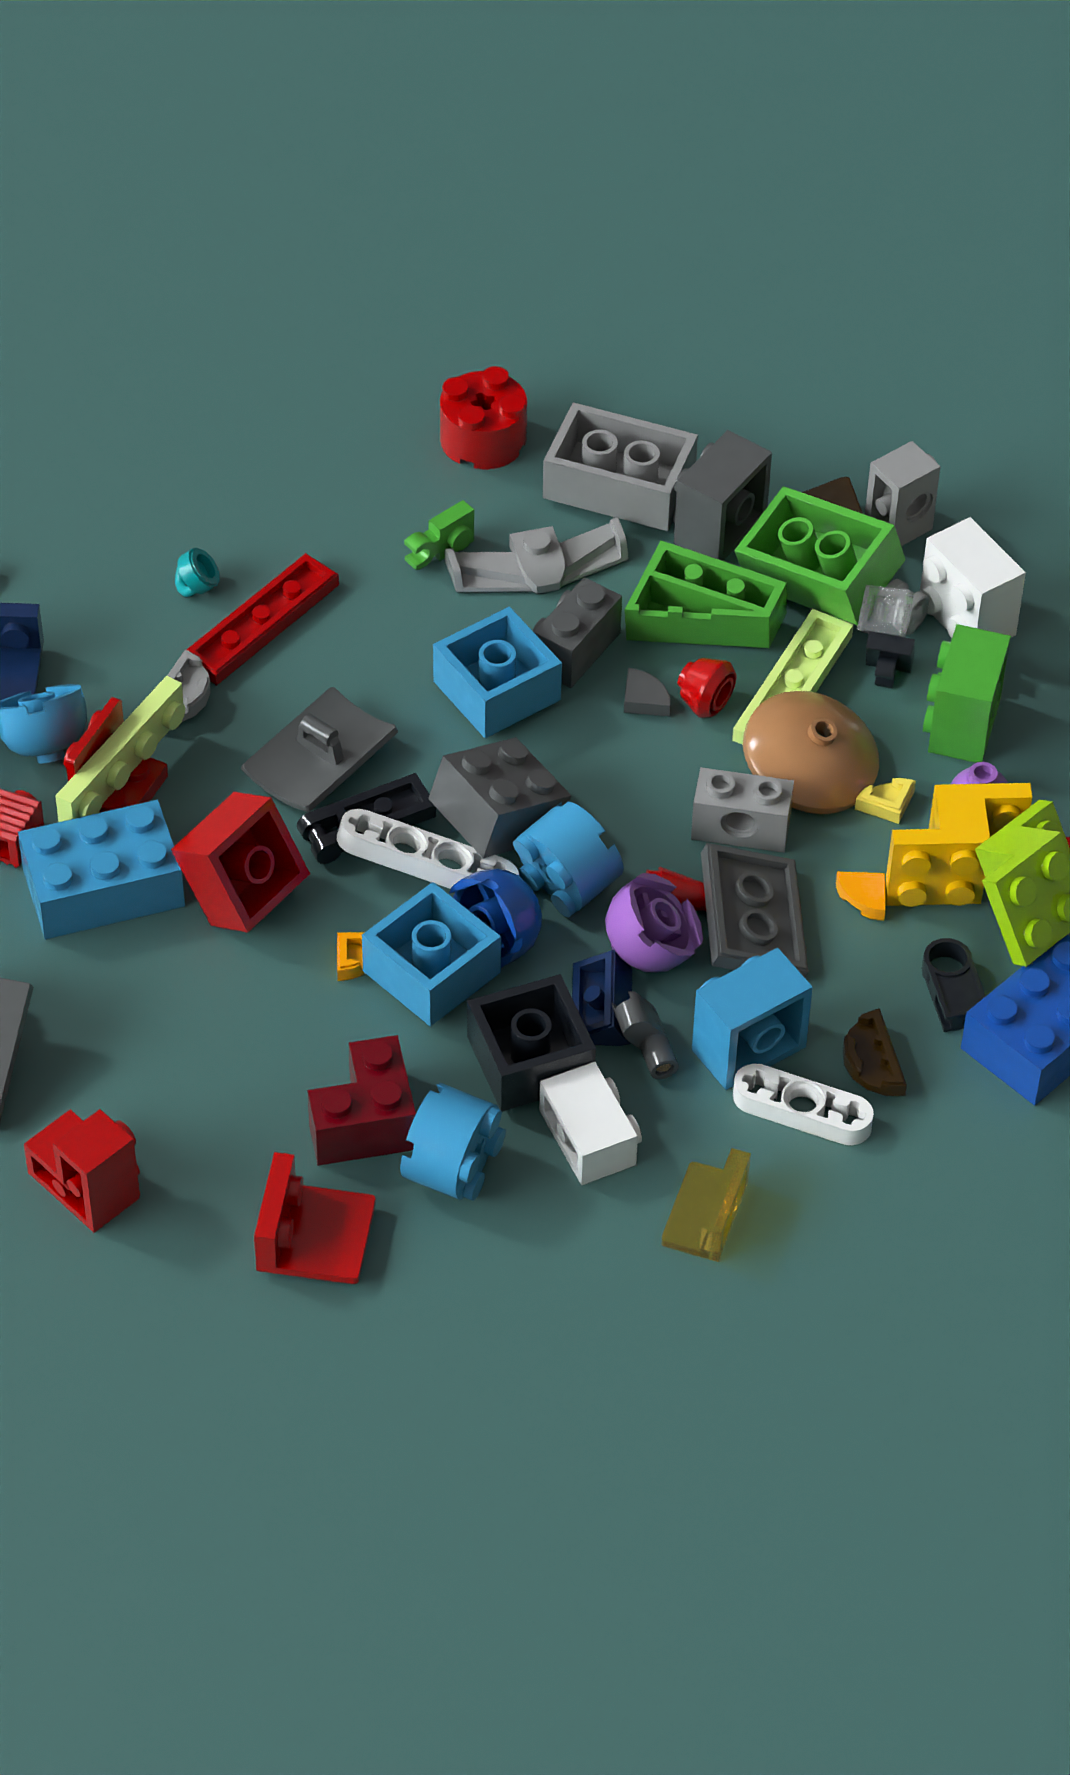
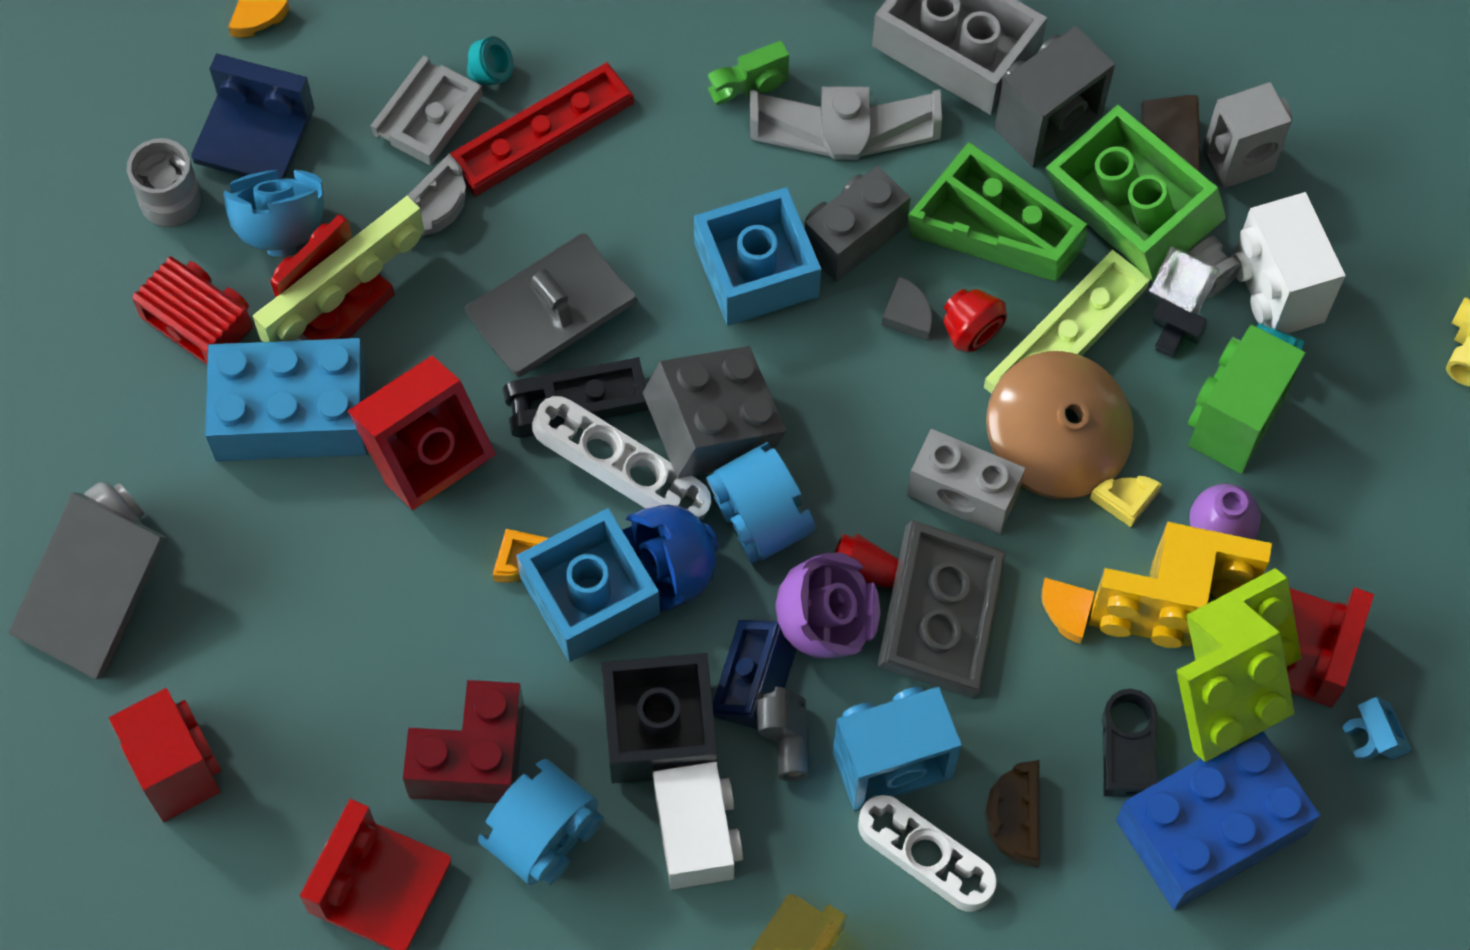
camera: 15 degrees right, 15 degrees up
none -> light grey plate [371,55,483,166]

